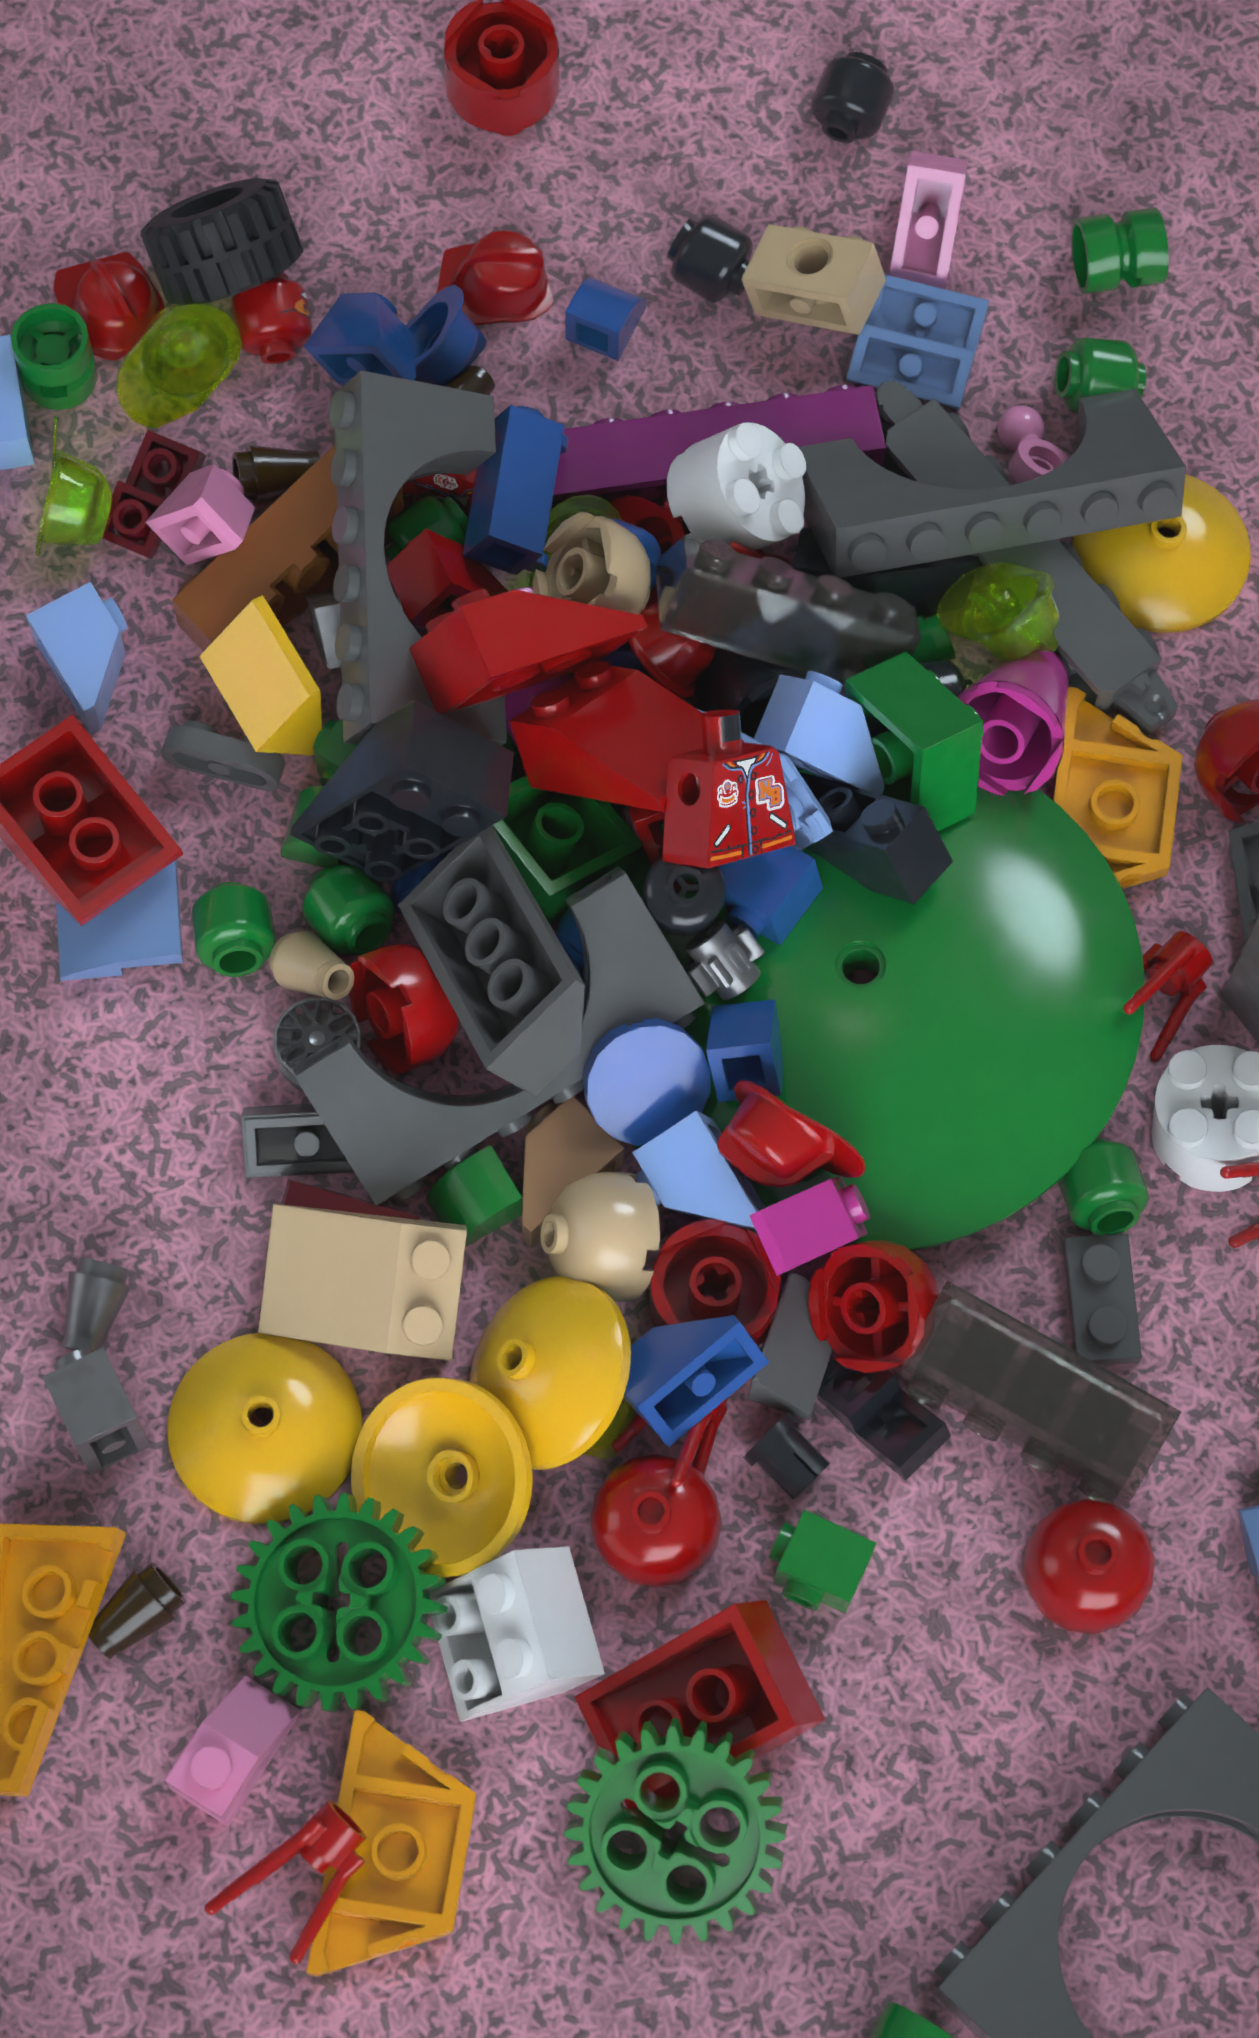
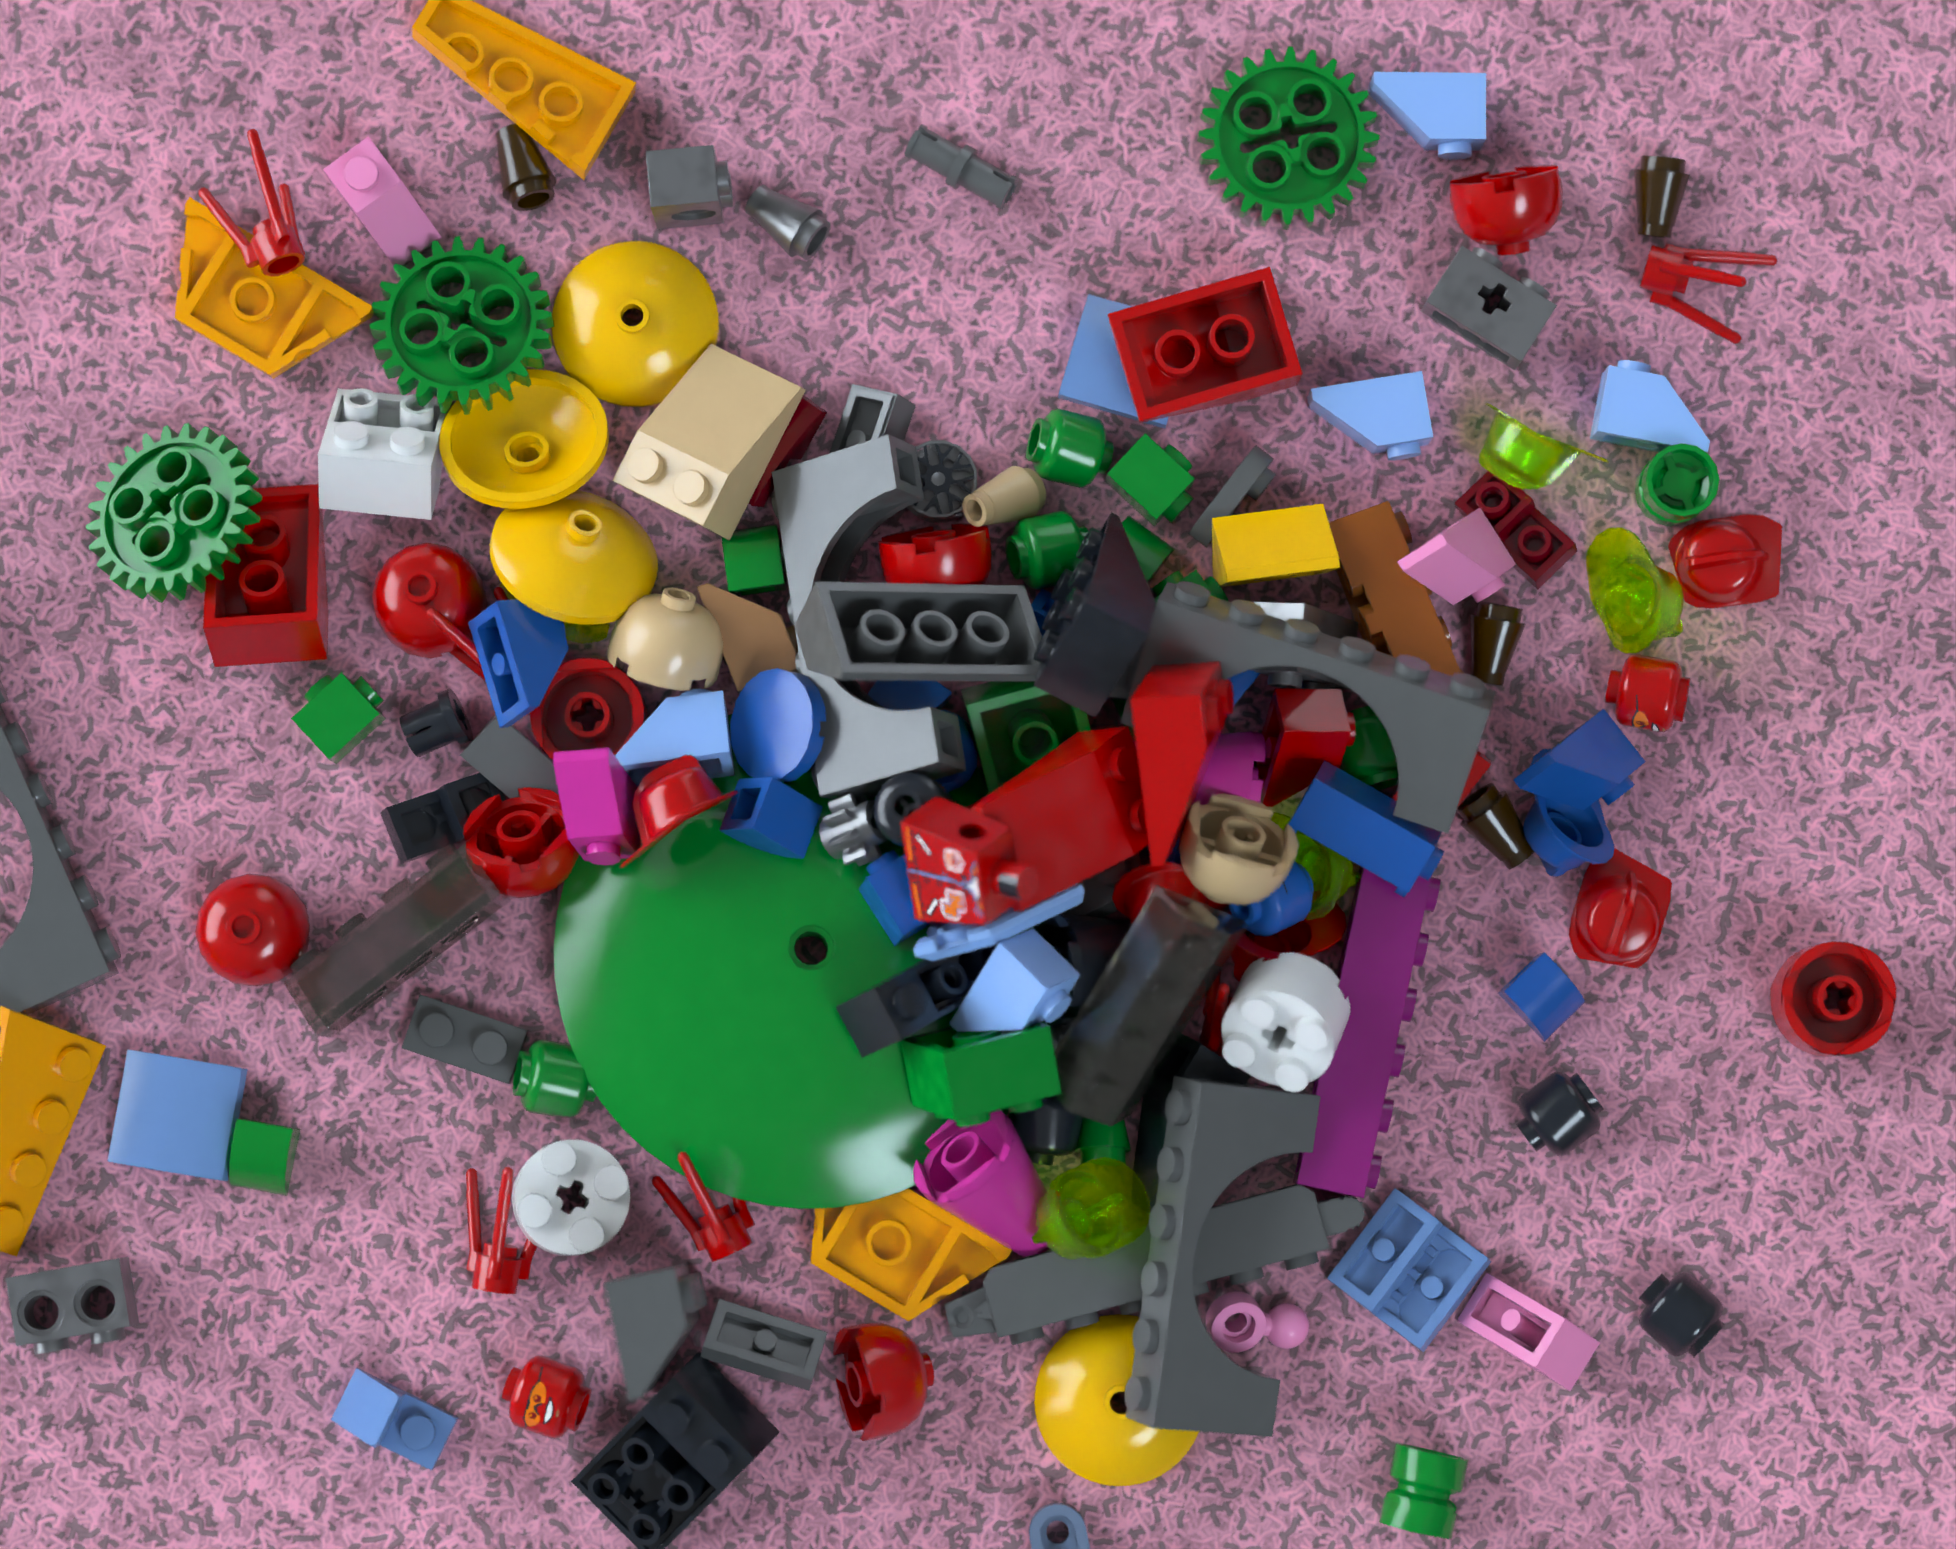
camera: 110 degrees right, 15 degrees up
black tyre [140,178,304,305] -> none
tan brick [741,224,886,335] -> none
green head [1054,338,1147,414] -> none
none -> green brick [1105,433,1195,526]

